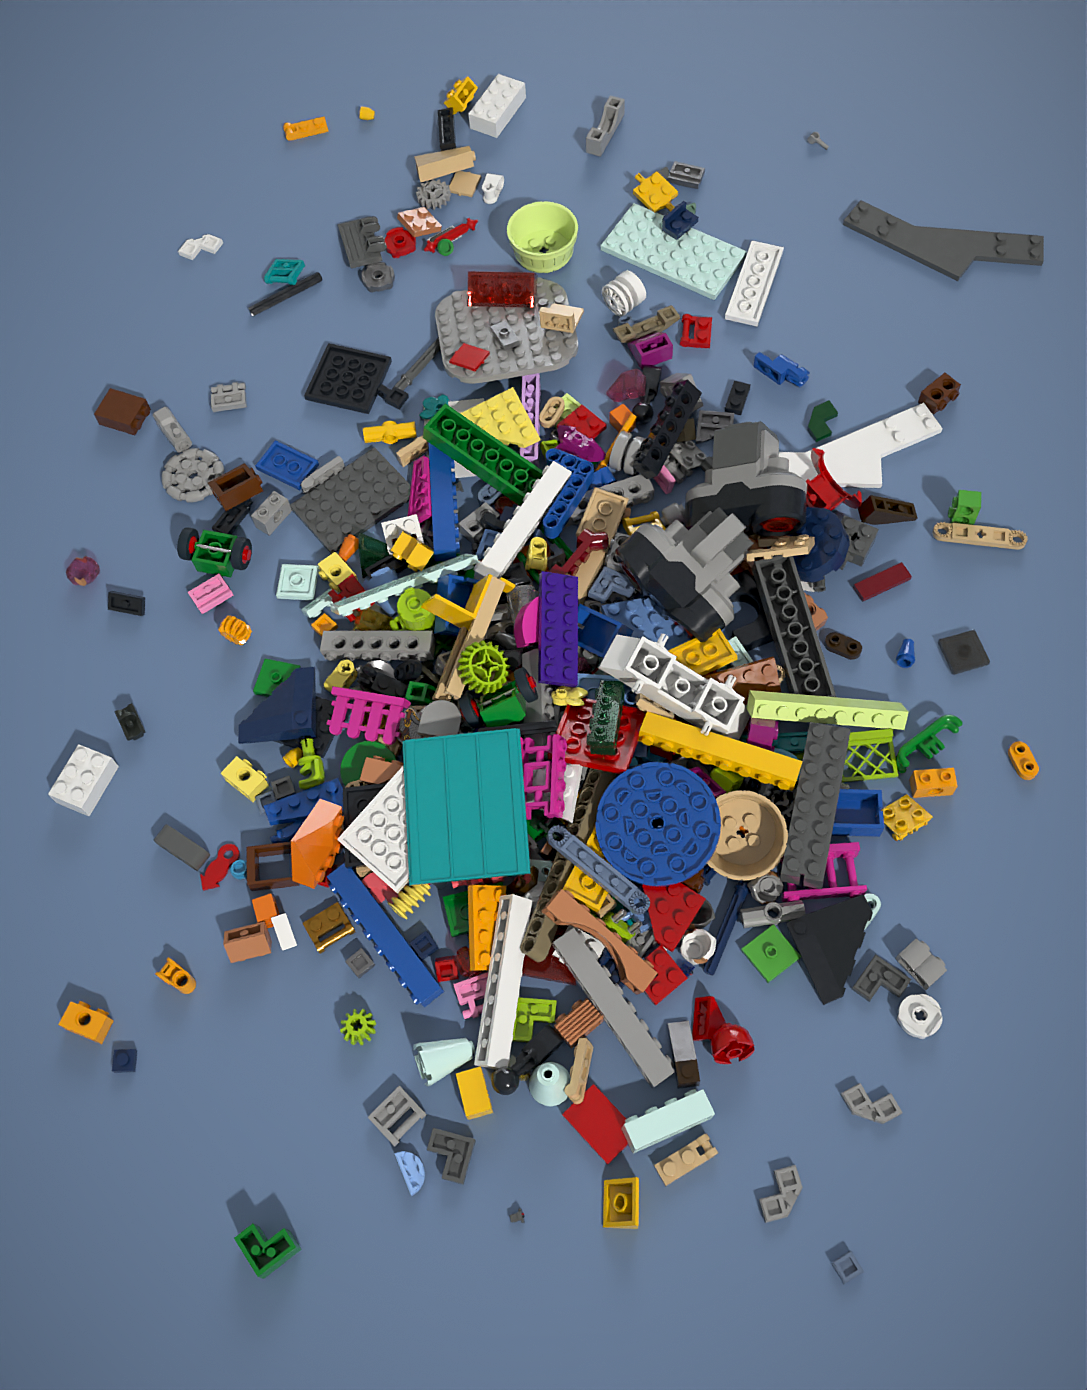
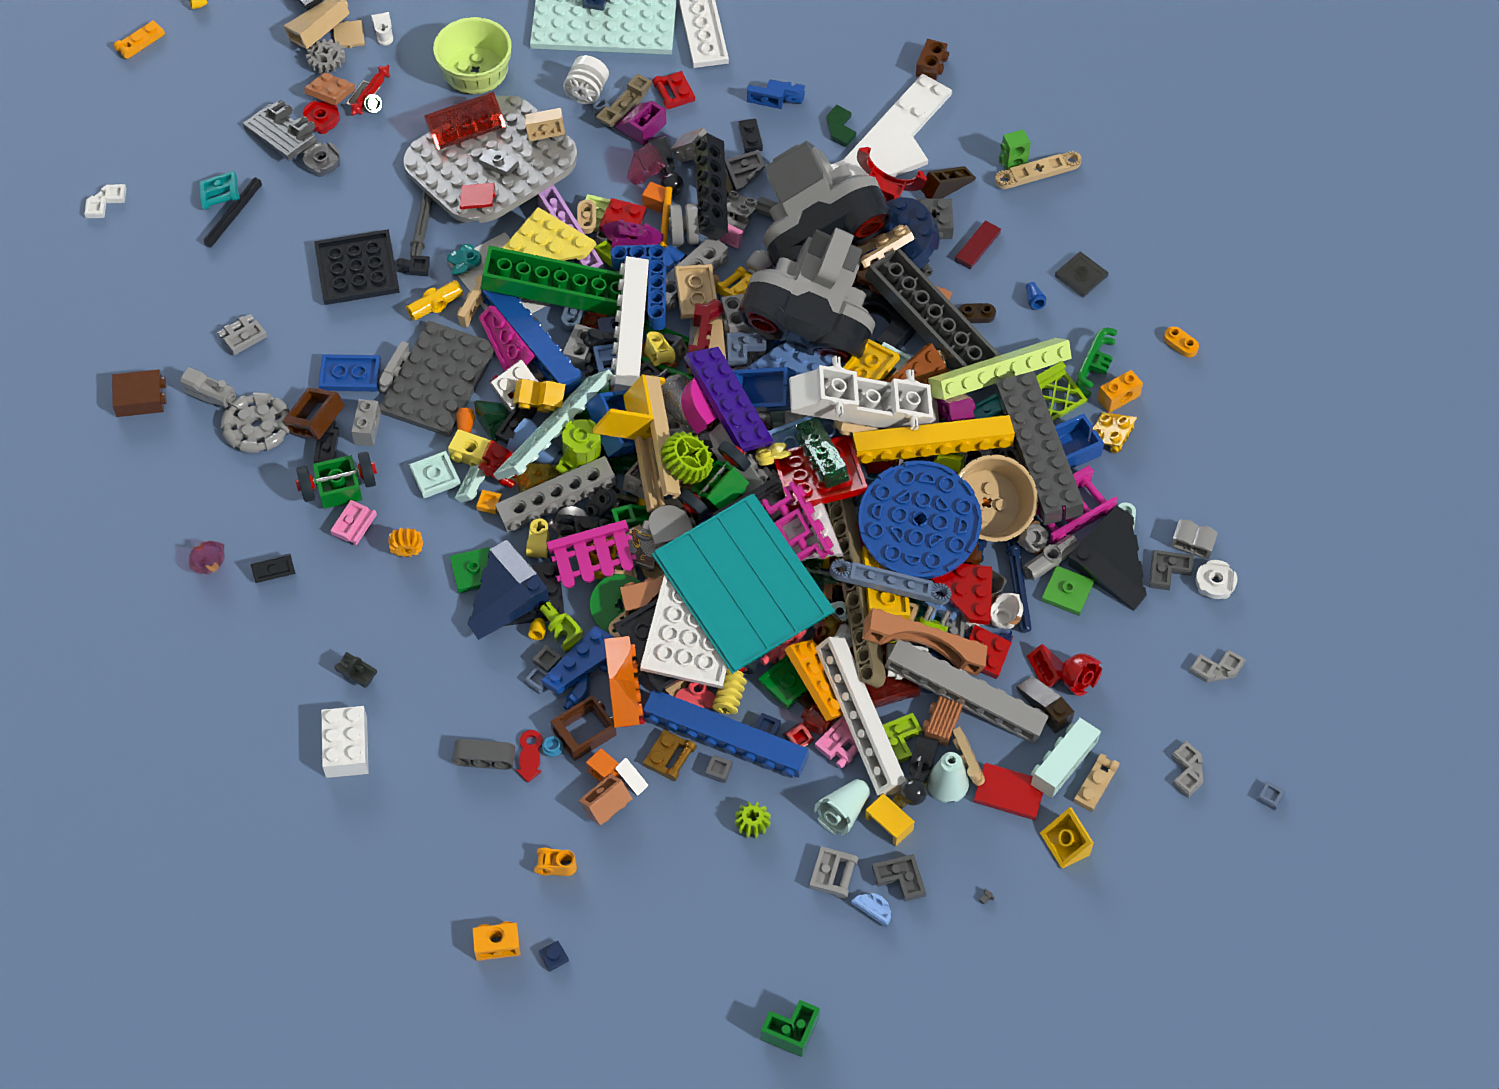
camera: 35 degrees left, 5 degrees down
light yellow brick [221,756,269,802] -> none

